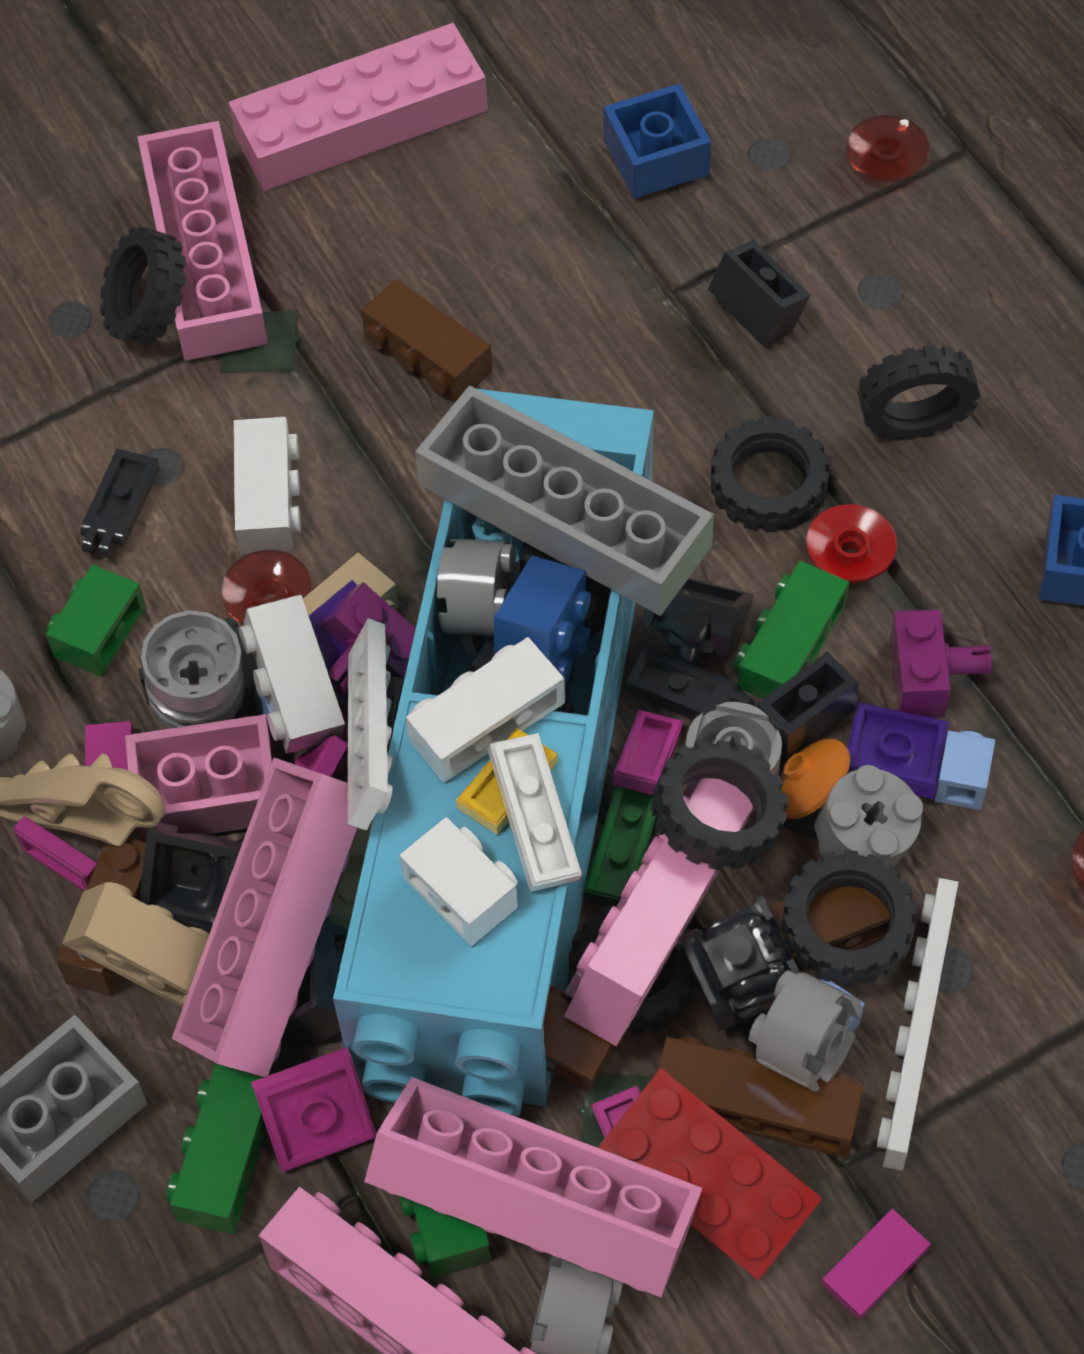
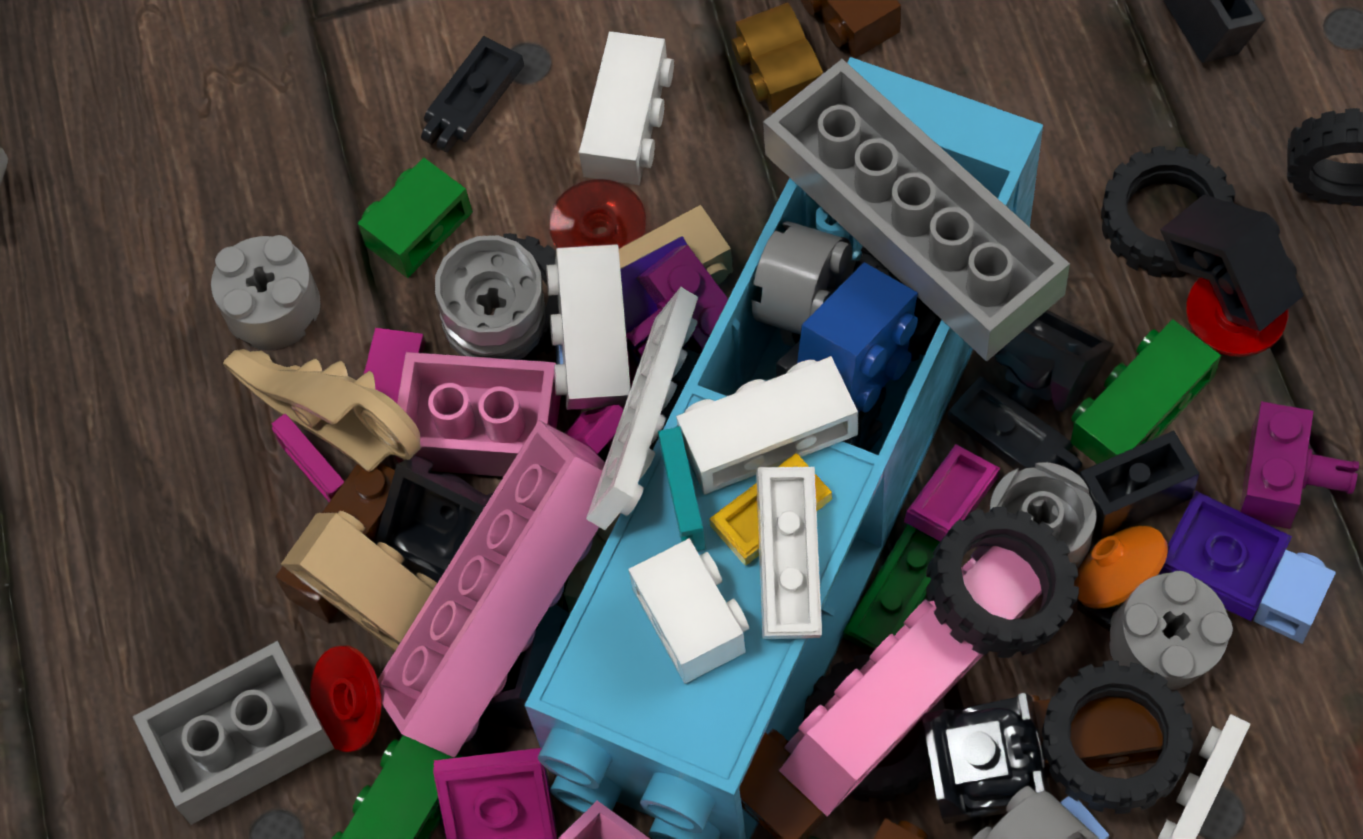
camera: 20 degrees right, 5 degrees up
none -> red dish [310,645,381,752]
none -> teal tile [658,426,706,551]
none -> pearl gold brick [731,2,823,113]
none -> black brick [1160,195,1304,332]

